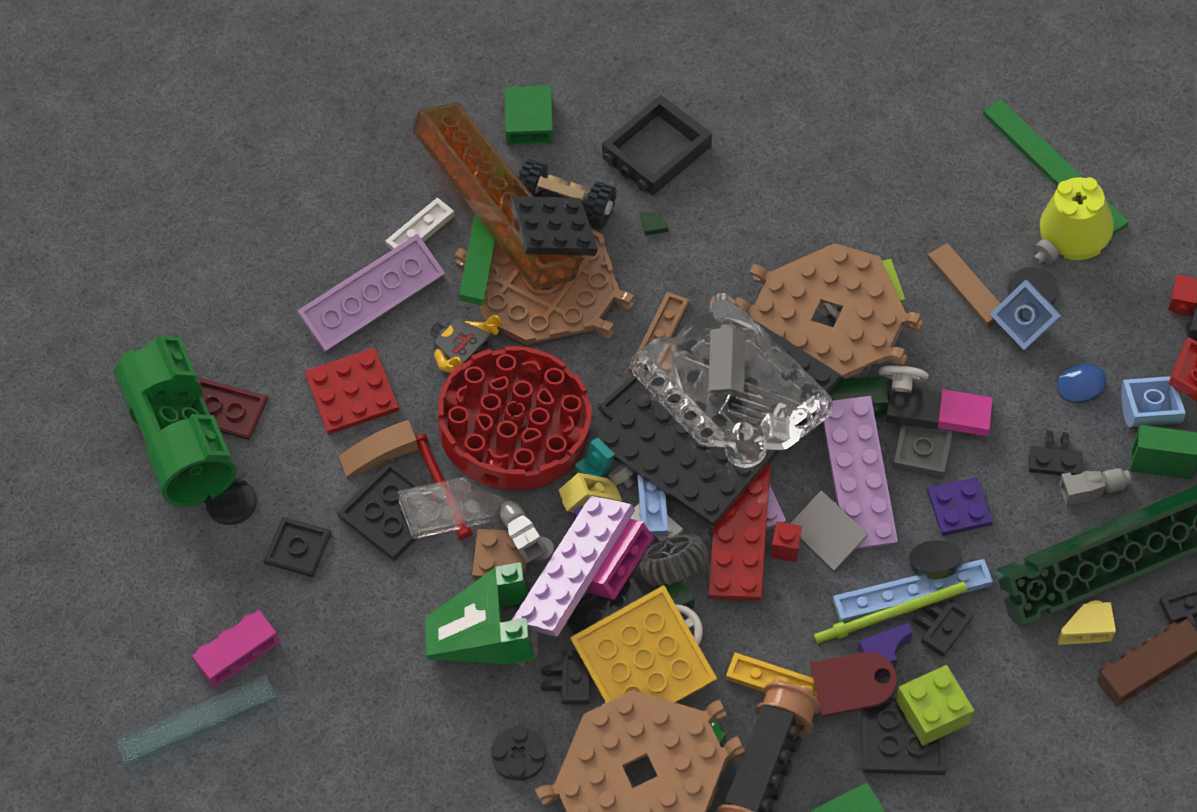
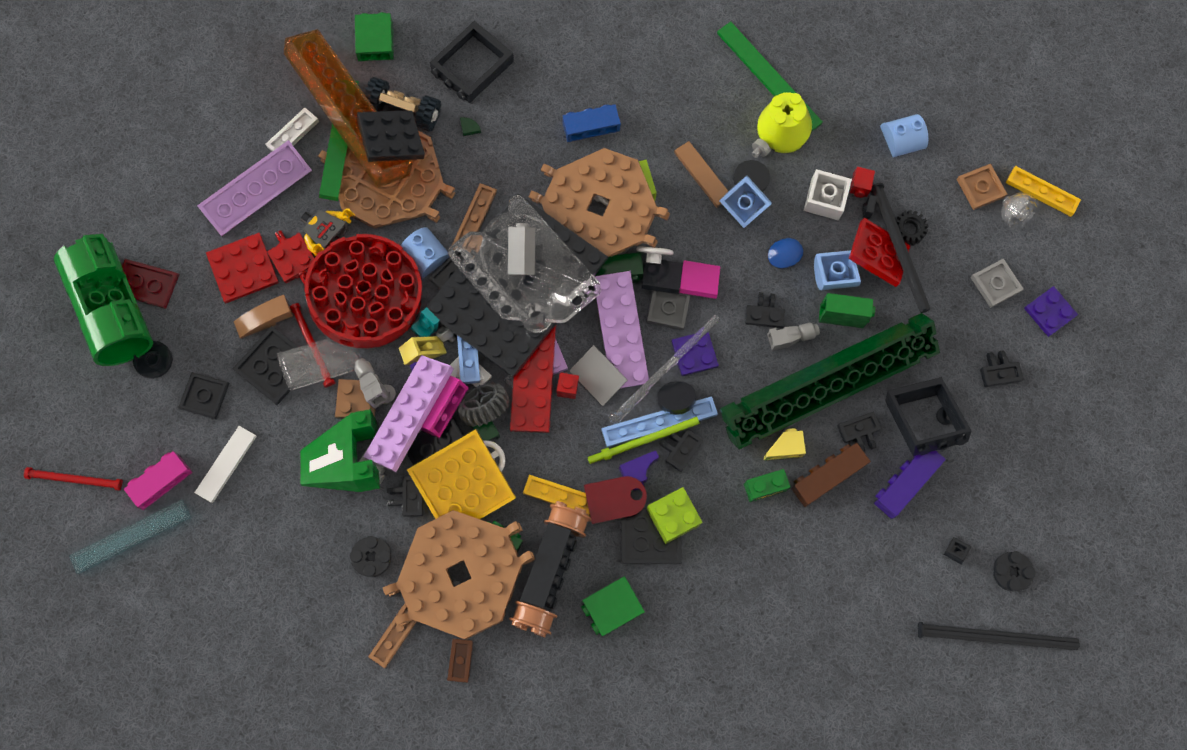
camera: 10 degrees left, 15 degrees up
none -> red bar [24,467,123,491]
none -> white tile [194,426,257,503]
none -> red plate [267,231,315,286]
none -> light blue brick [401,227,451,279]
none -> blue brick [563,105,621,142]
none -> clear bar [608,315,720,425]
none -> green brick [744,469,790,502]
none -> white brick [803,169,852,221]

